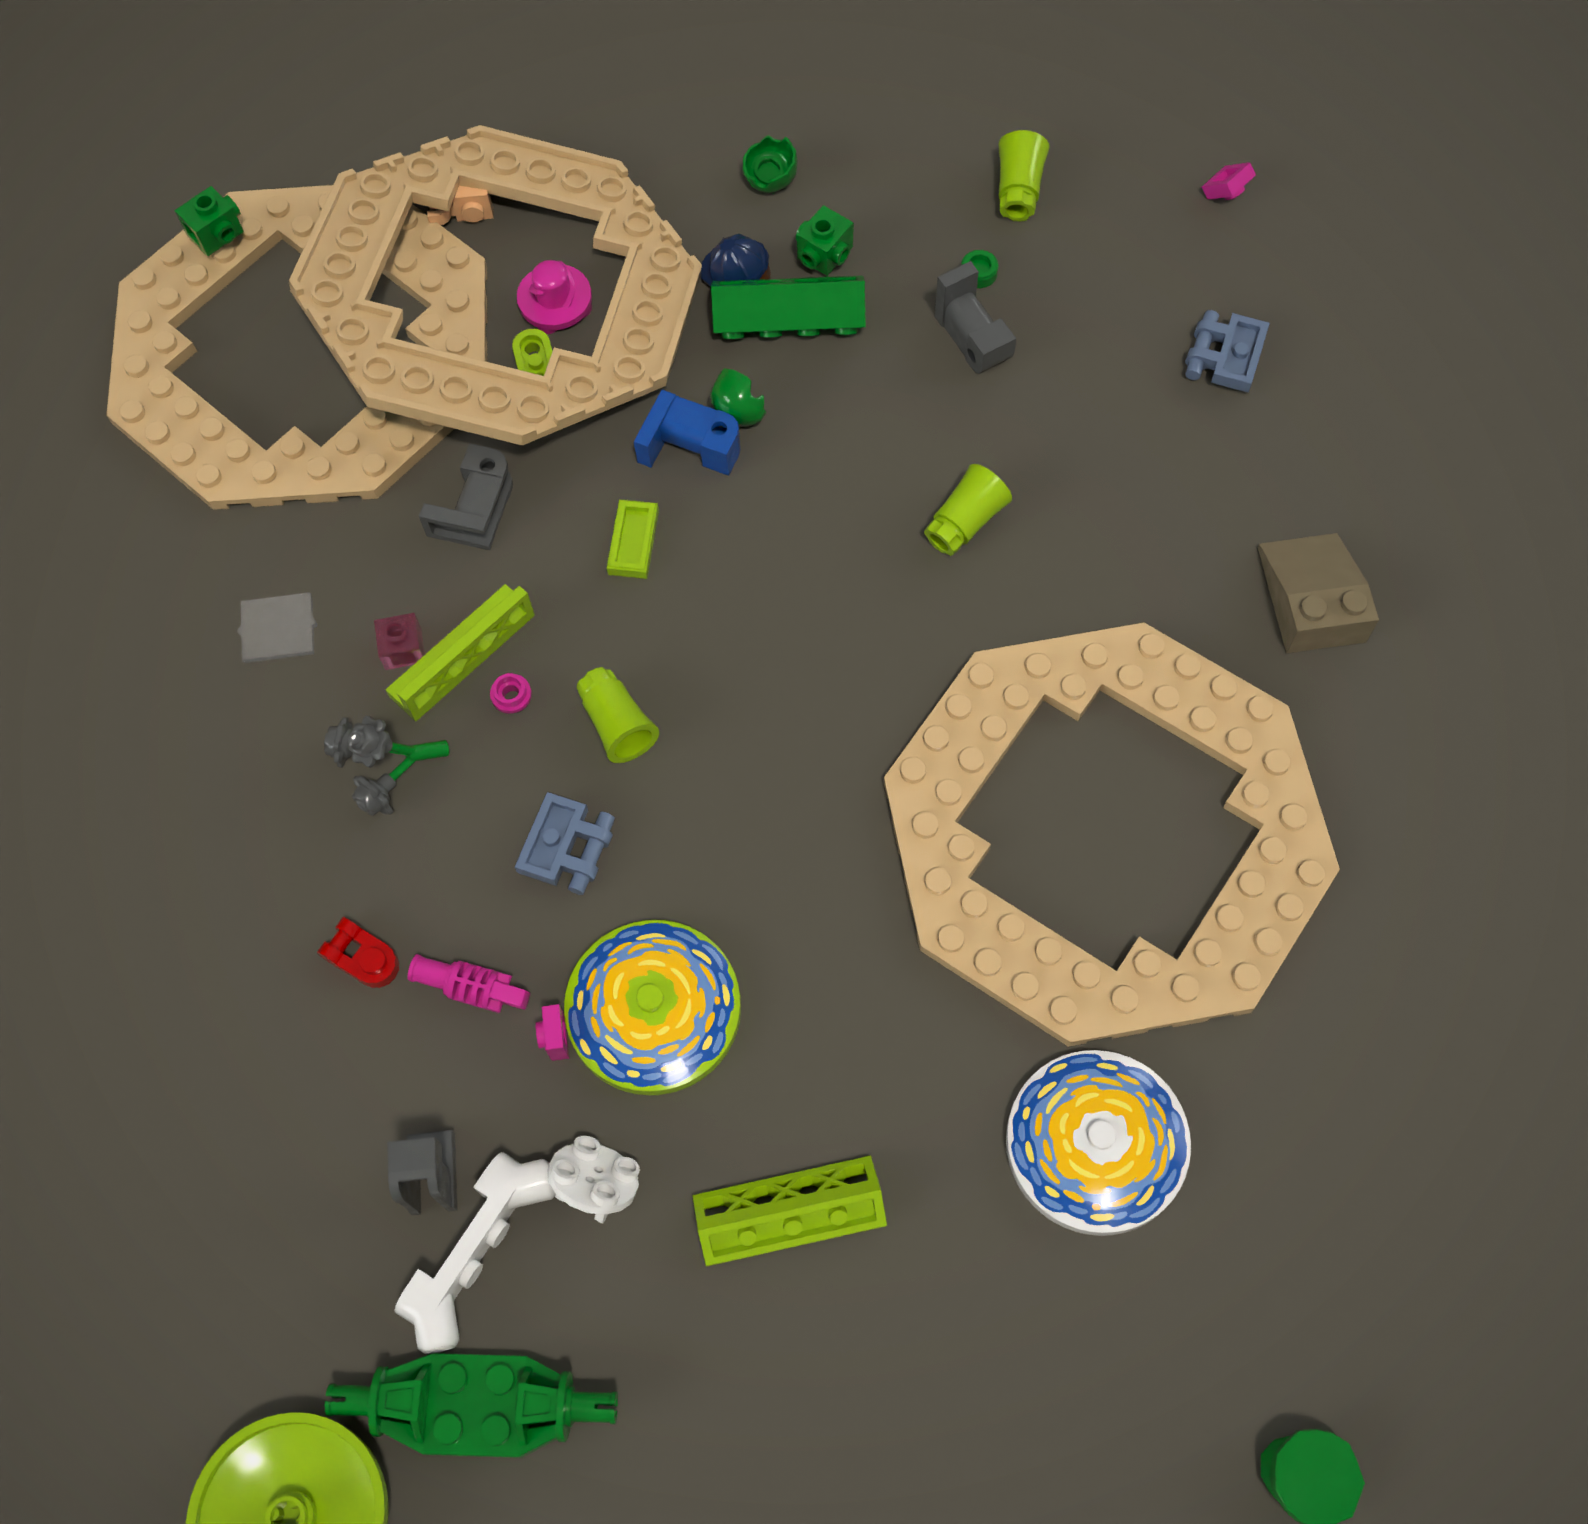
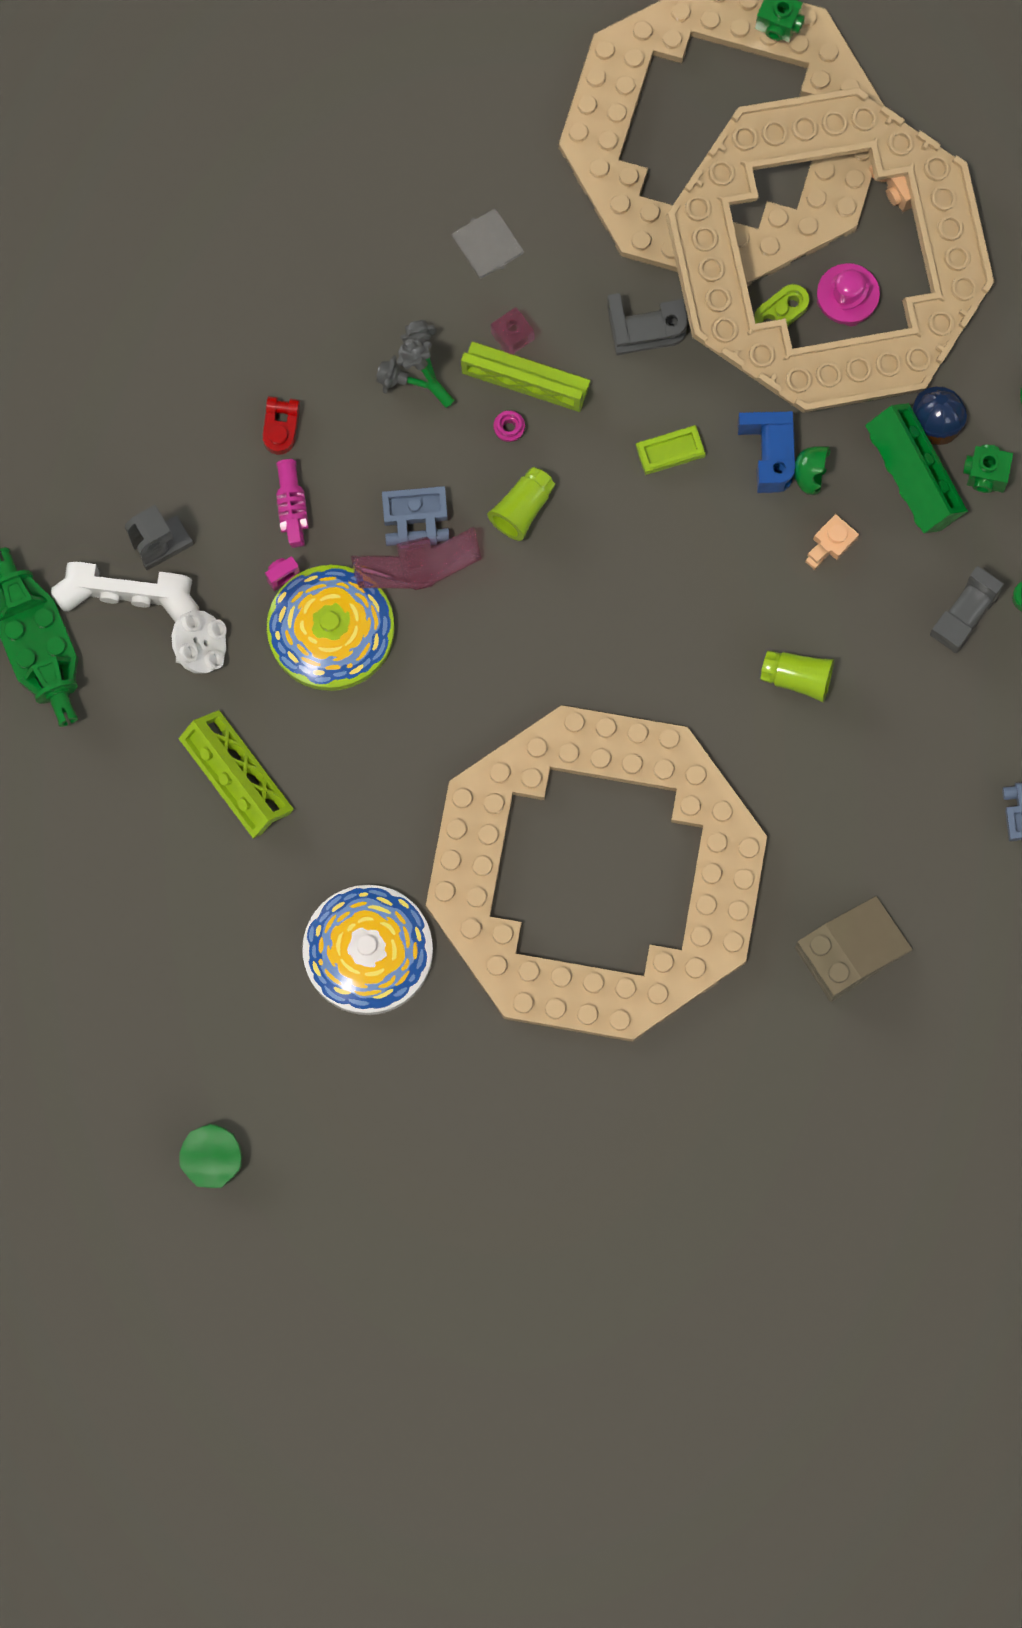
camera: 65 degrees right, 10 degrees up
none -> clear pink plate [351,527,481,590]
none -> light nougat plate [805,514,859,570]

